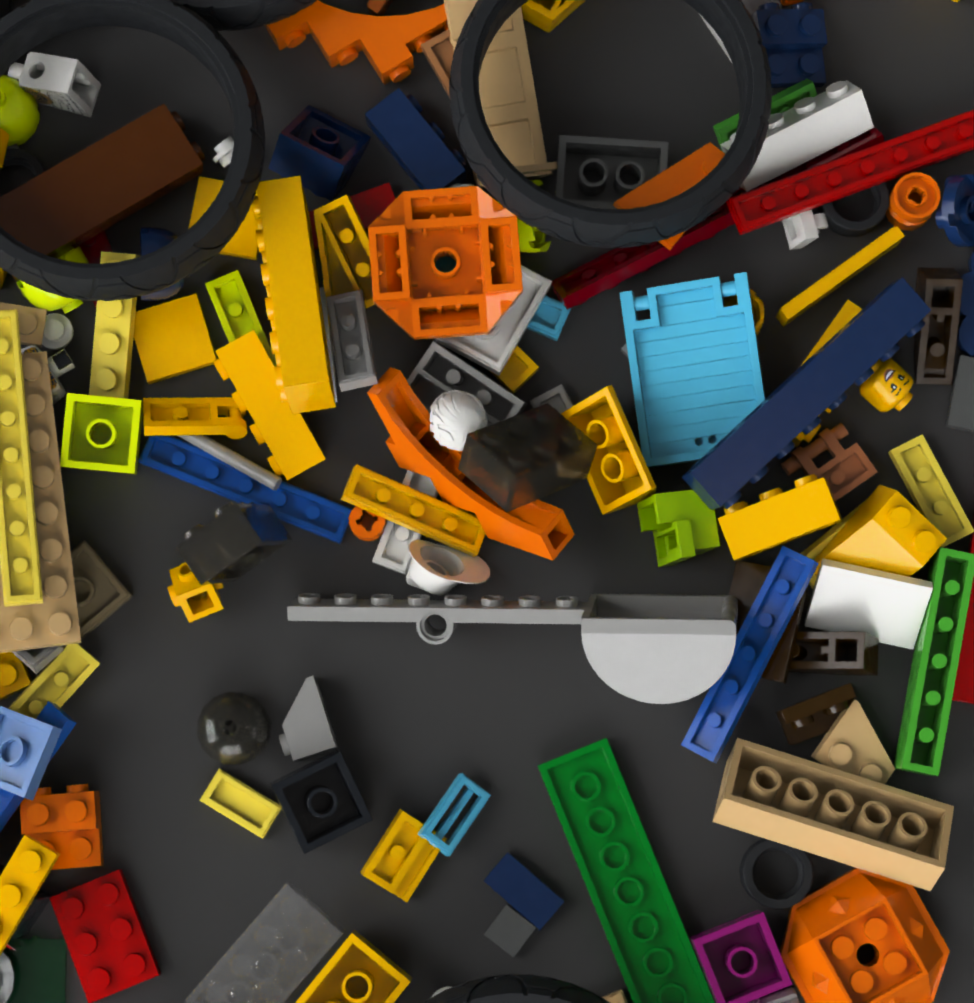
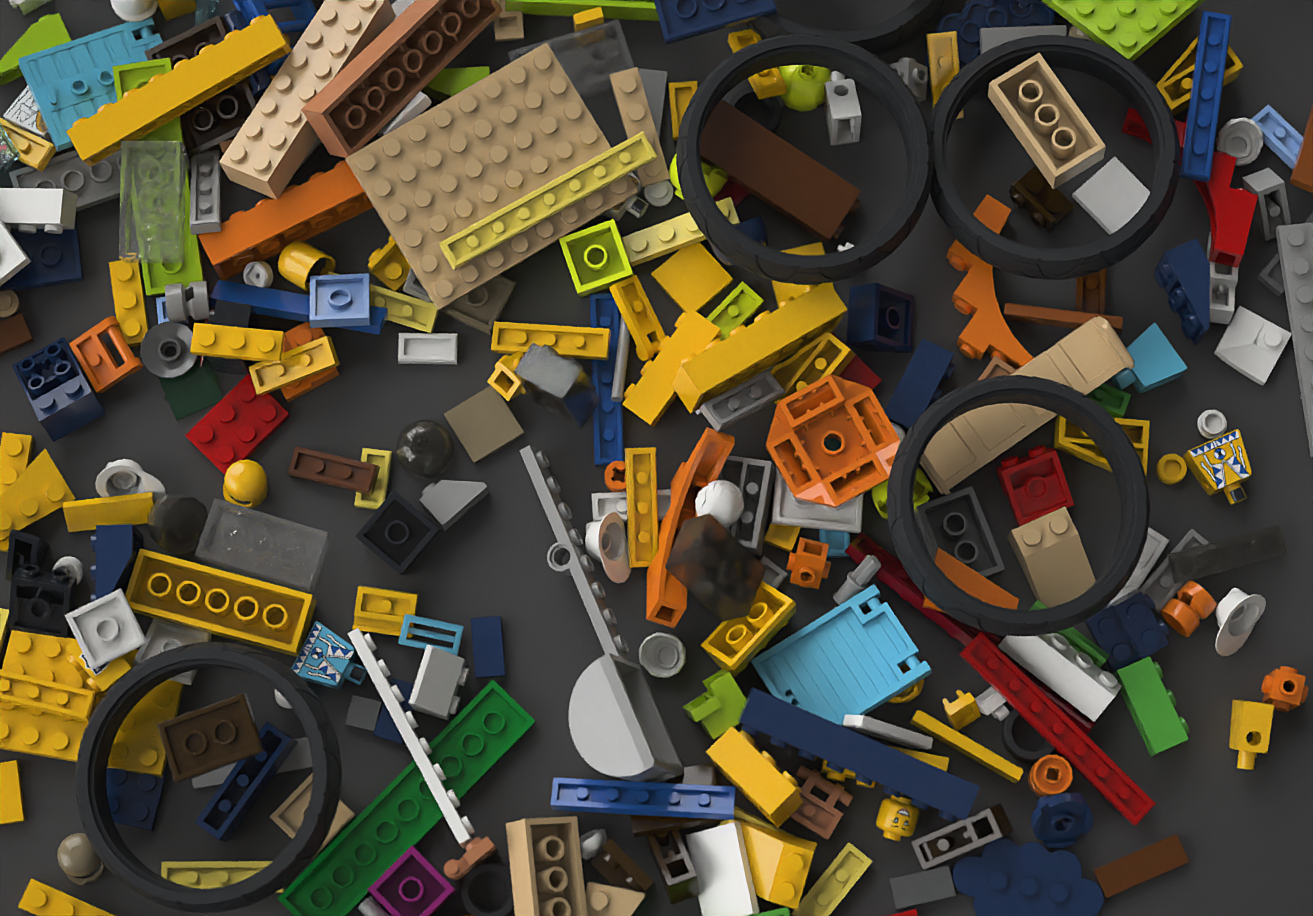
camera: 65 degrees right, 5 degrees down
none -> yellow helmet [223,459,268,510]
none -> yellow plate [248,336,340,395]
none -> reddish brown tile [287,446,380,496]
none -> torso [291,621,367,690]
none -> white plate [348,628,475,848]
none -> white tile [398,333,458,364]
none -> white slope [409,644,469,720]
none -> dark tan tile [443,385,525,465]
none -> nougat plate [444,836,498,880]
none -> dark blue tile [471,616,506,679]
none -> yellow plate [491,322,611,360]
none -> white piece [579,829,607,860]
none -> white hair [639,632,686,678]
none -> orange brick [786,537,831,589]
none -> light grey axle [833,555,881,605]
none -> white tile [843,715,933,750]
none -> yellow tile [942,690,981,731]
none -> red plate [995,445,1074,526]
none -> tan slope [1007,507,1096,608]
none -> bright green brick [1112,656,1189,757]

